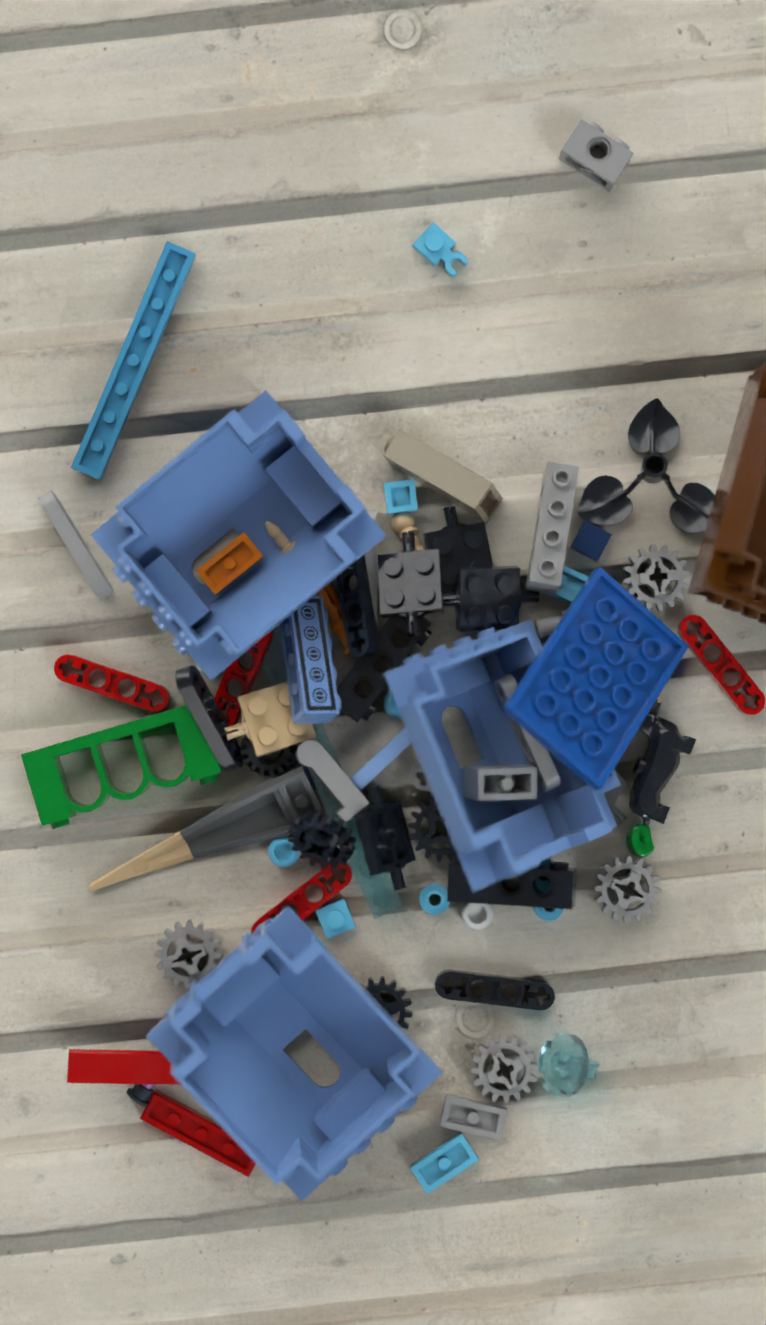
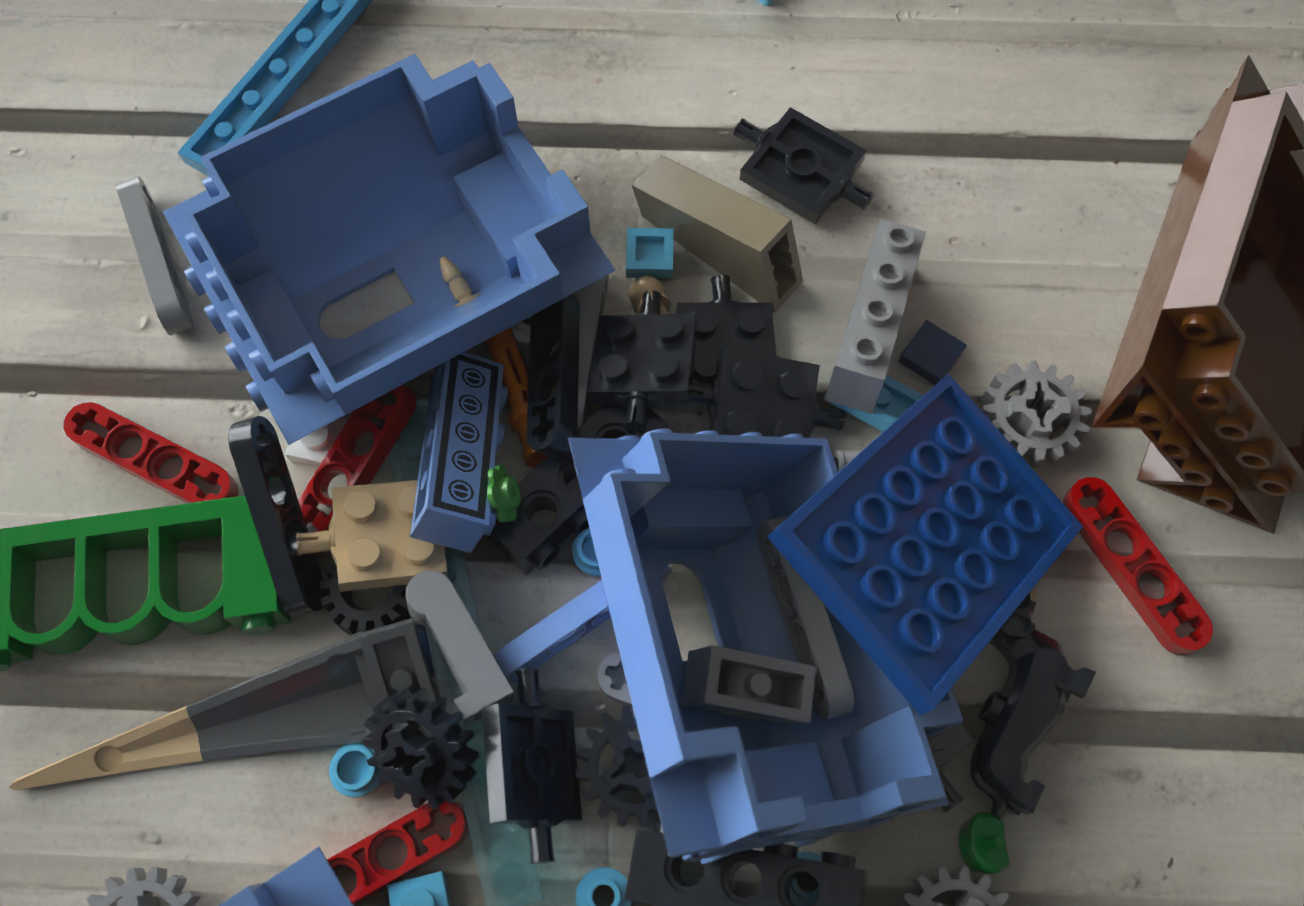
camera: 10 degrees right, 20 degrees down
orange plate [196,532,264,595] -> none
black plant [577,398,715,534] -> none
none -> bright green plant [487,464,521,522]
none -> black plate [733,107,874,224]

